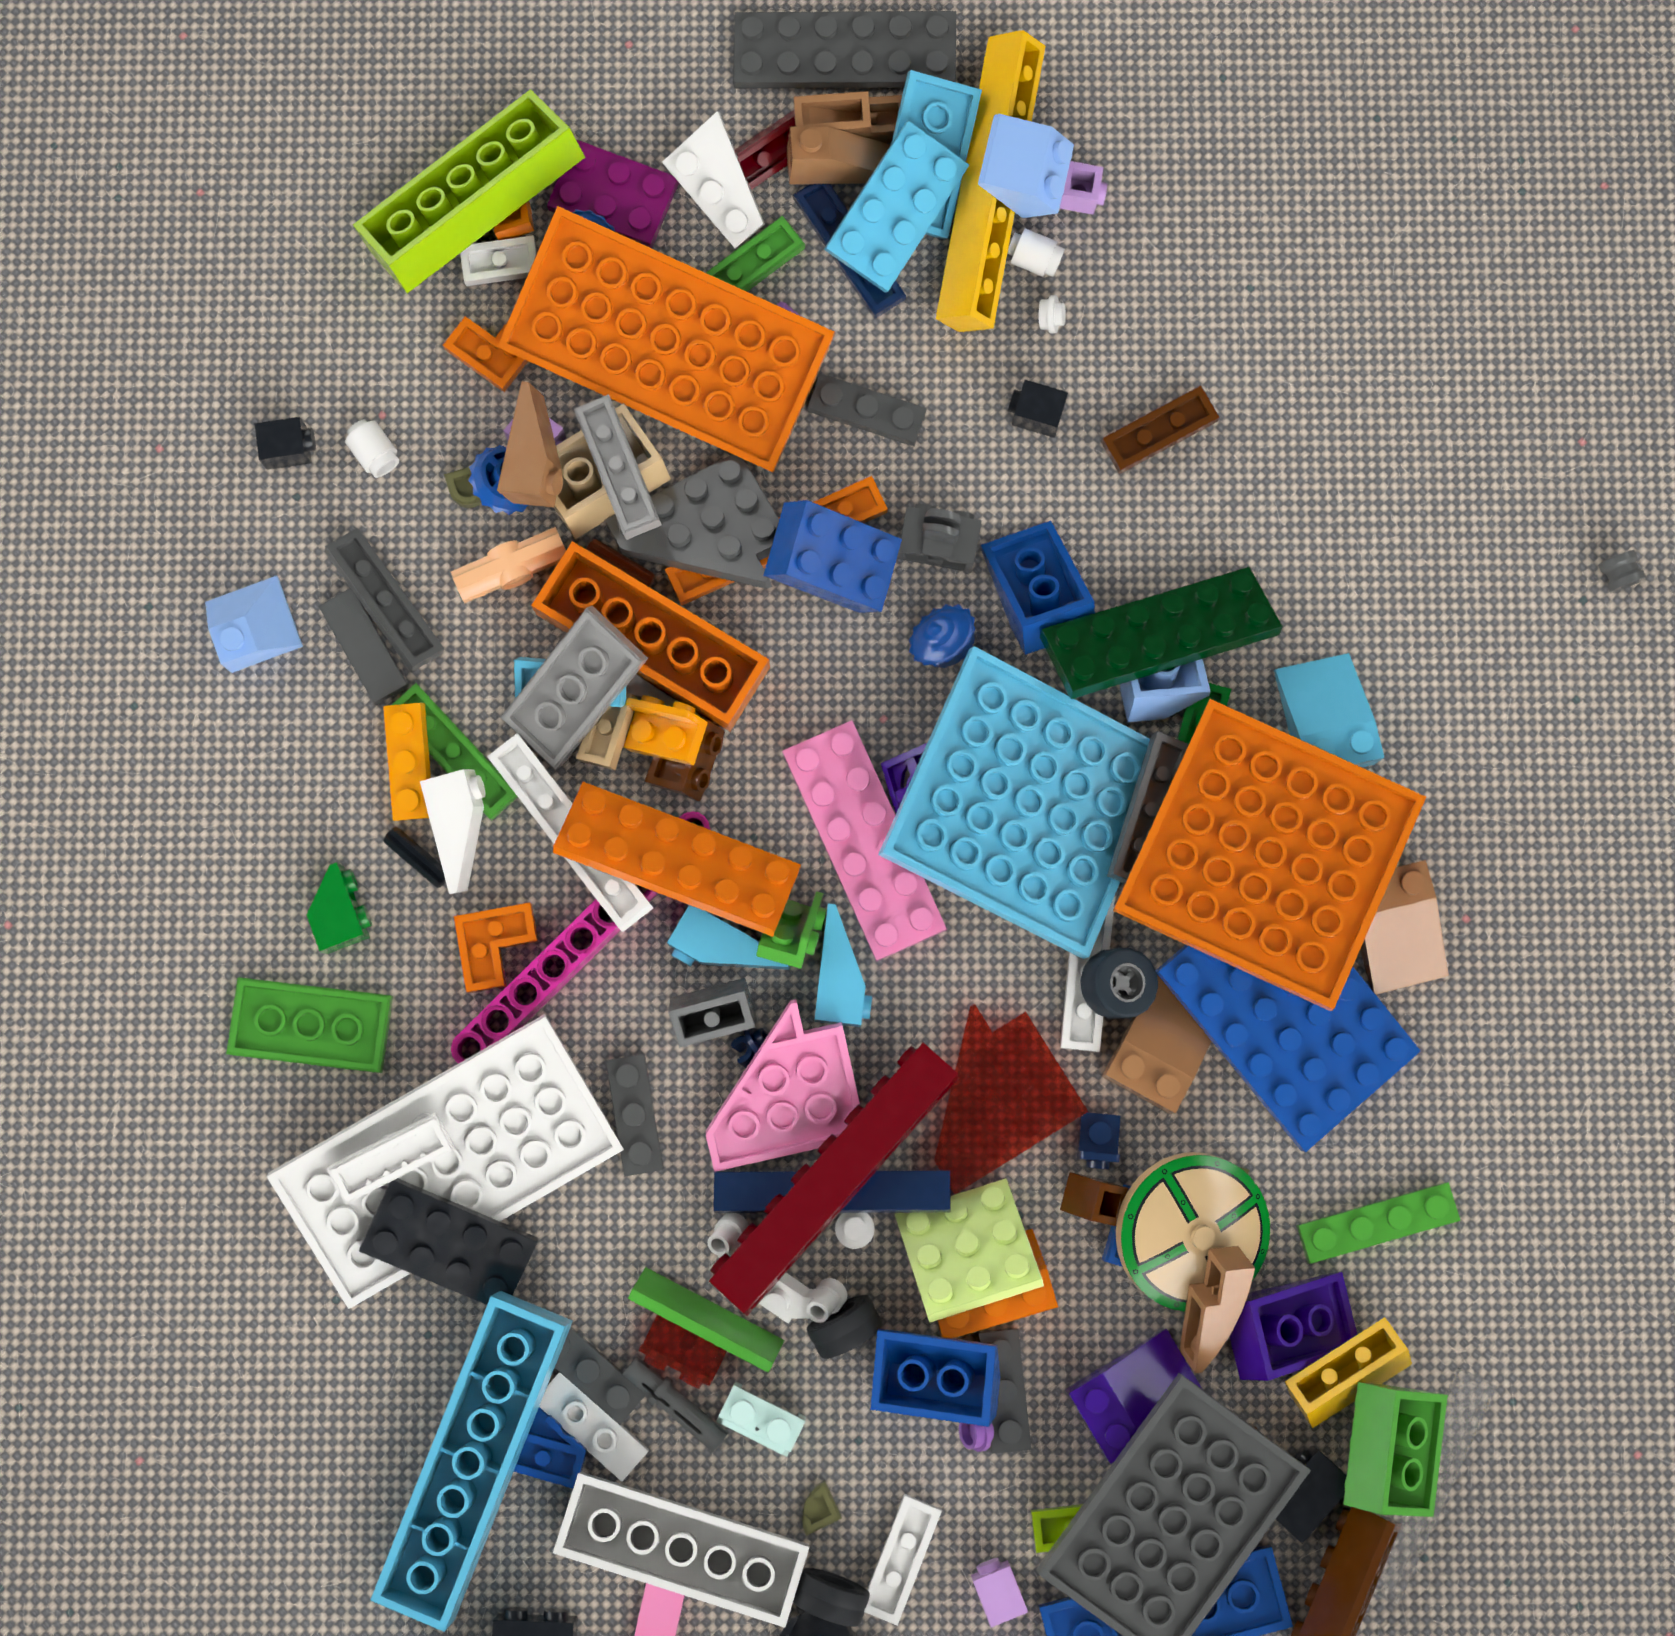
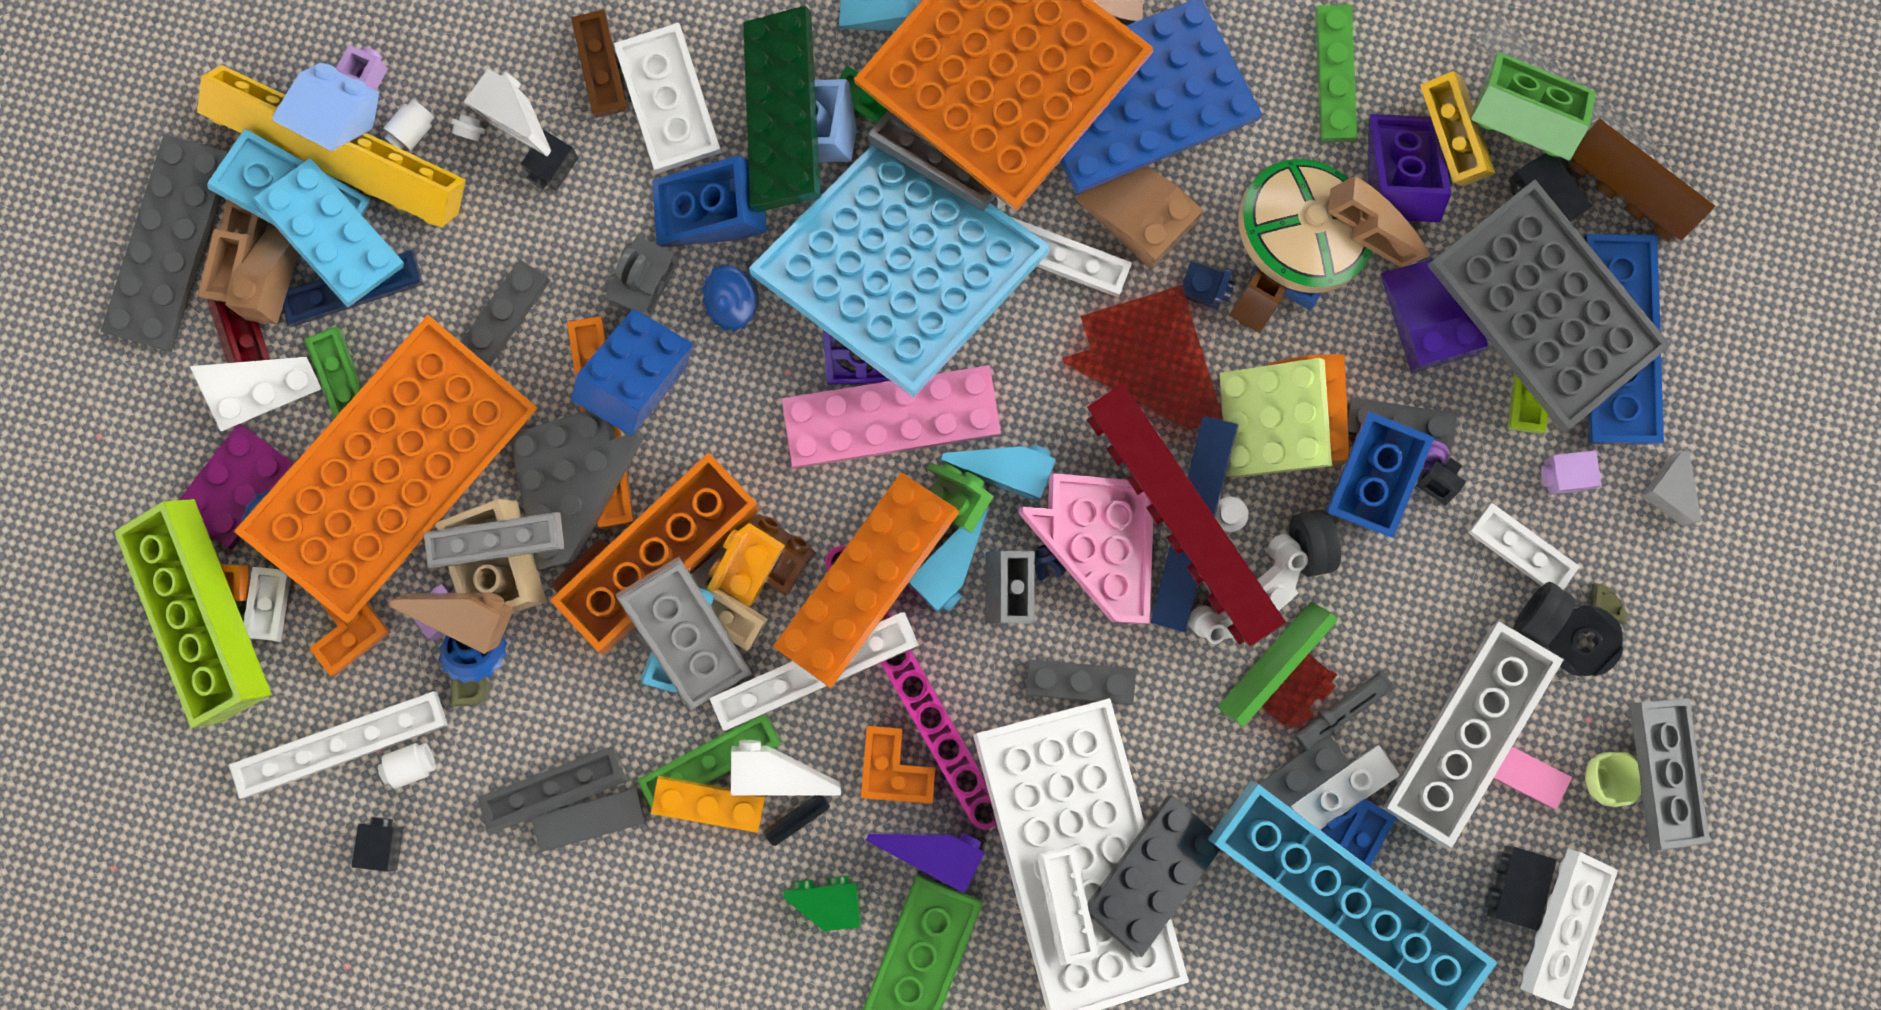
camera: 70 degrees left, 0 degrees up
light blue slope [205,576,303,673] -> none
light nougat piece [451,527,566,604] -> none
light aqua window [716,1381,806,1457] -> none
olive tile [802,1480,842,1536] -> none
black wheel [1080,948,1158,1019] -> none
none -> white plate [229,691,448,799]
none -> white slope [463,69,551,156]
none -> white plate [614,23,722,174]
none -> dark purple slope [865,831,985,893]
none -> black tile [1416,457,1466,506]

